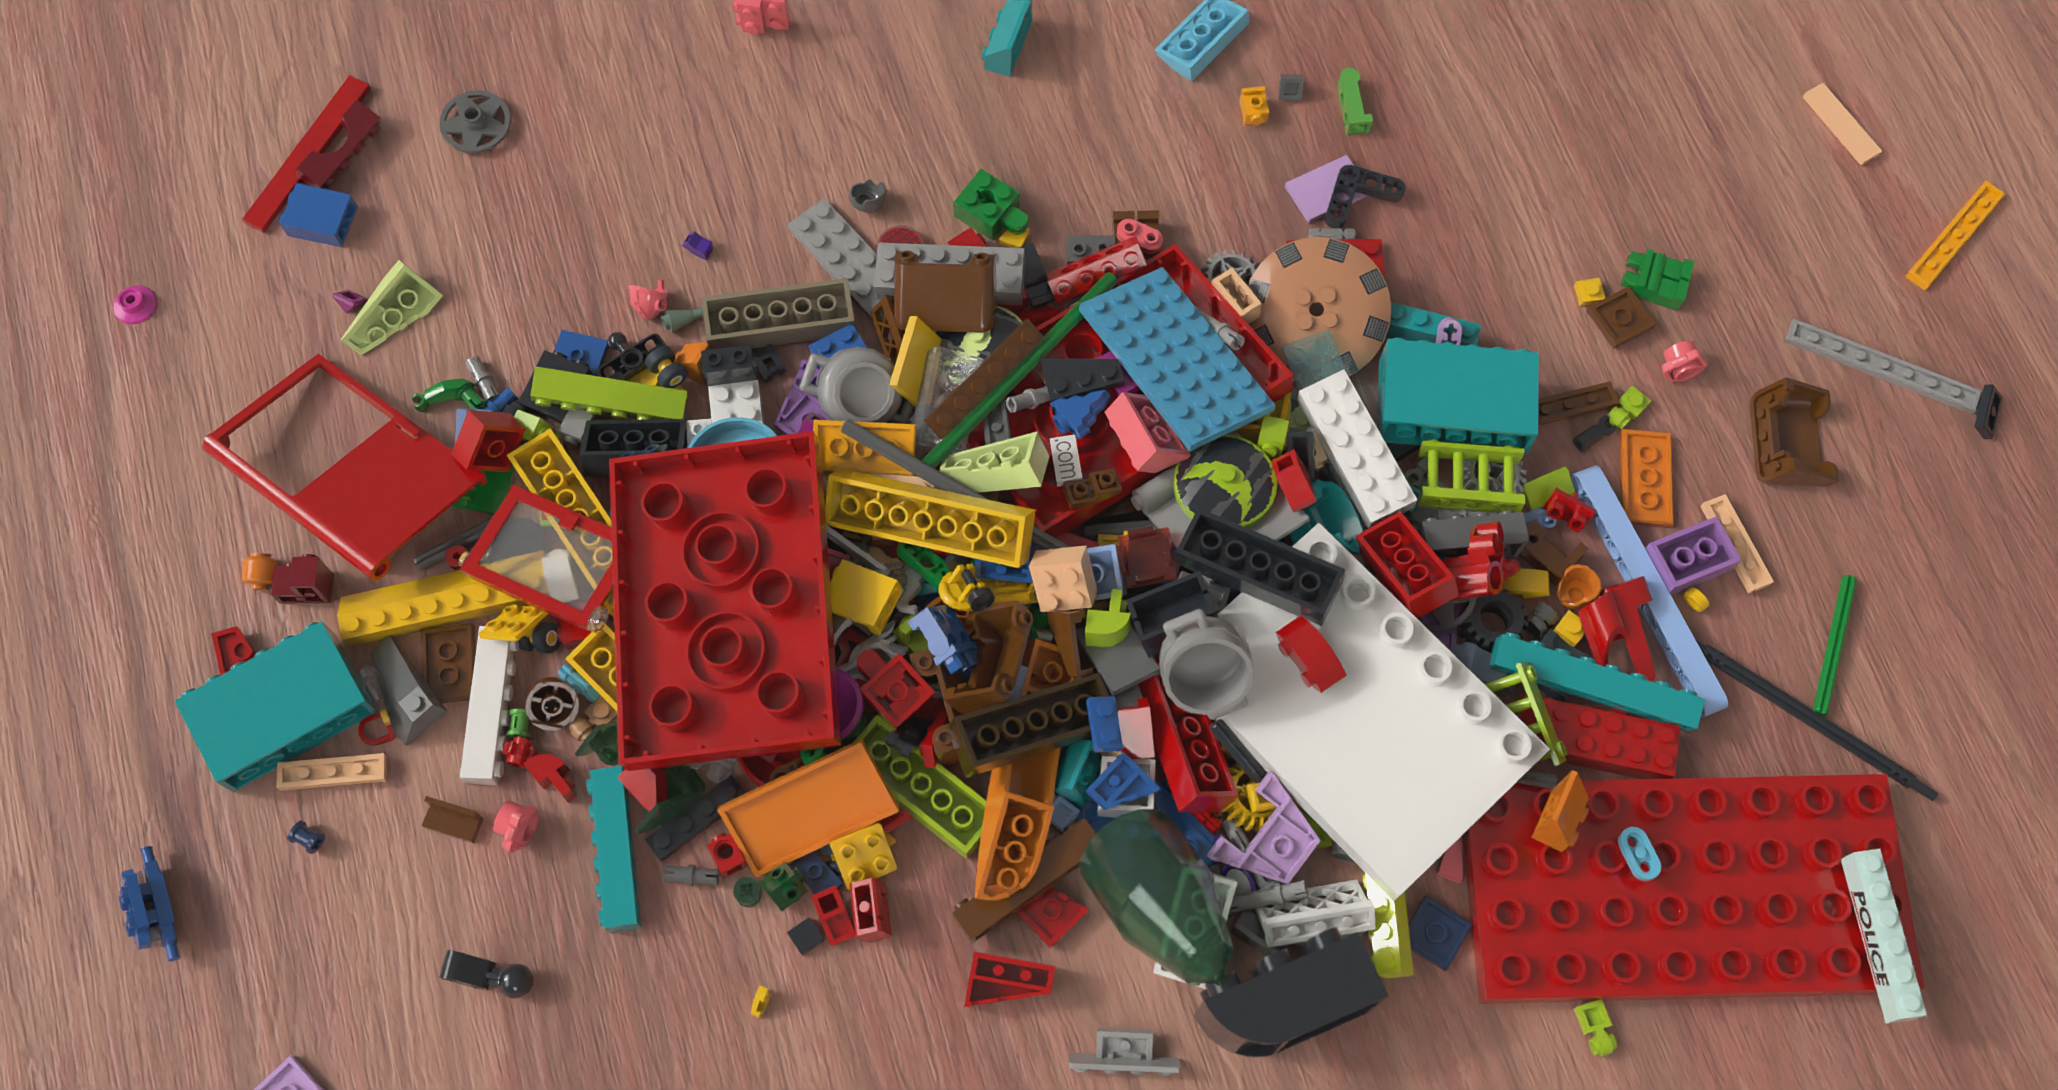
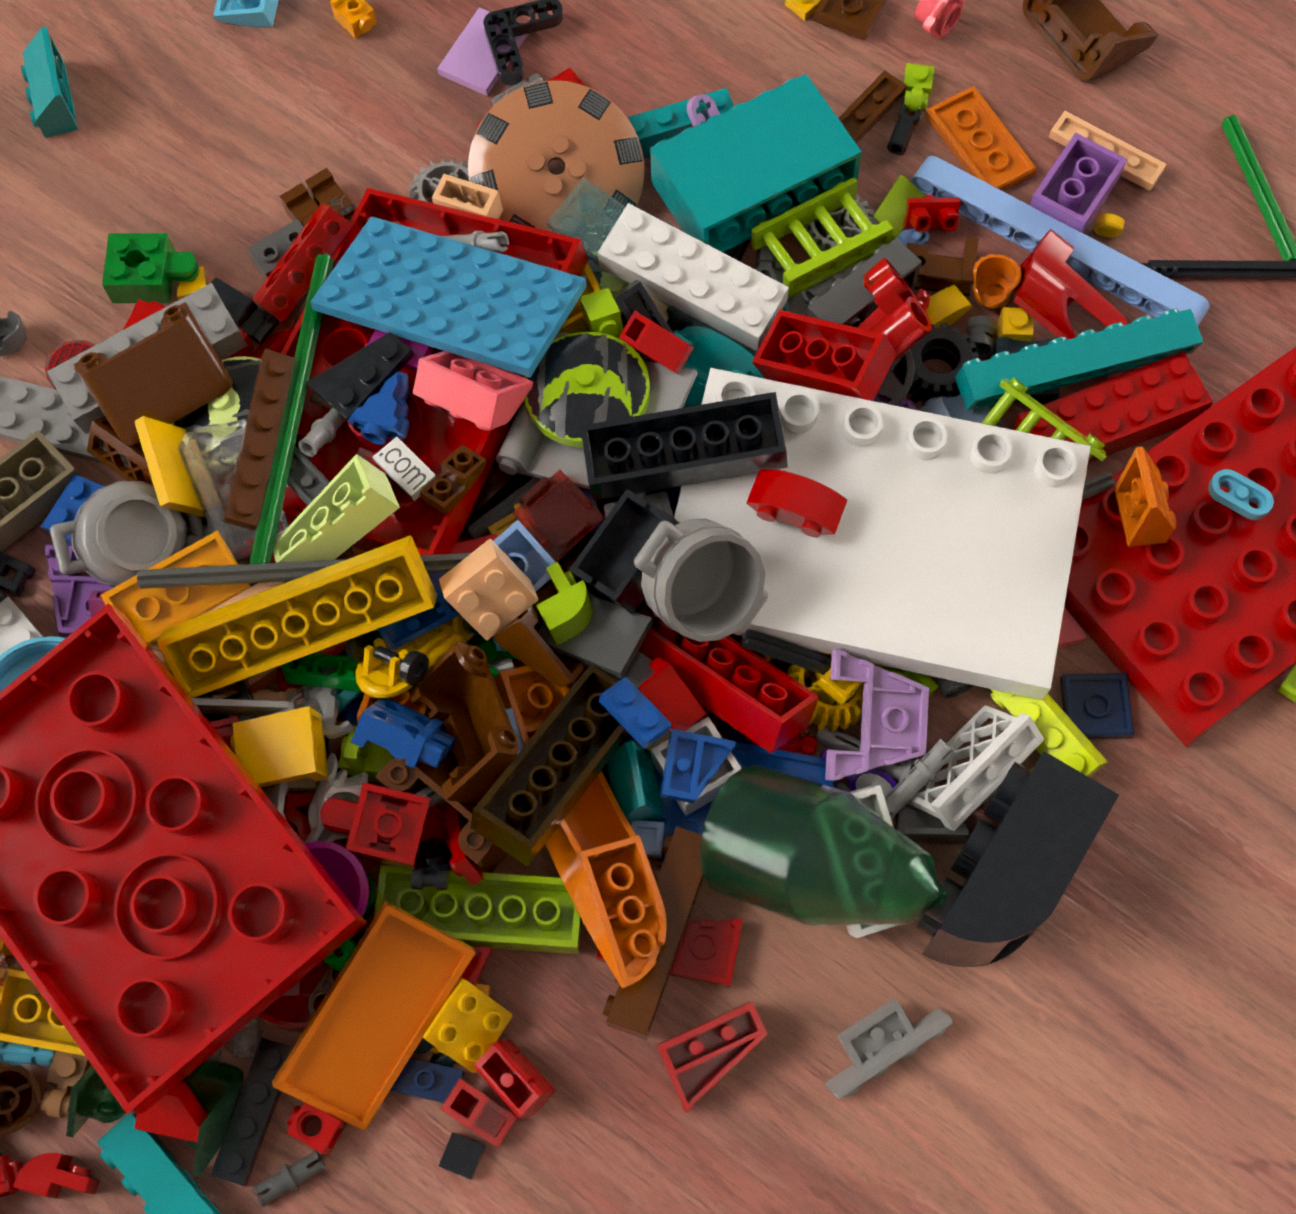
camera: 30 degrees left, 0 degrees up
clear green wheel [733,877,762,908] -> none
dark green brick [759,862,808,912] -> none
coral plate [1117,219,1163,254] -> none

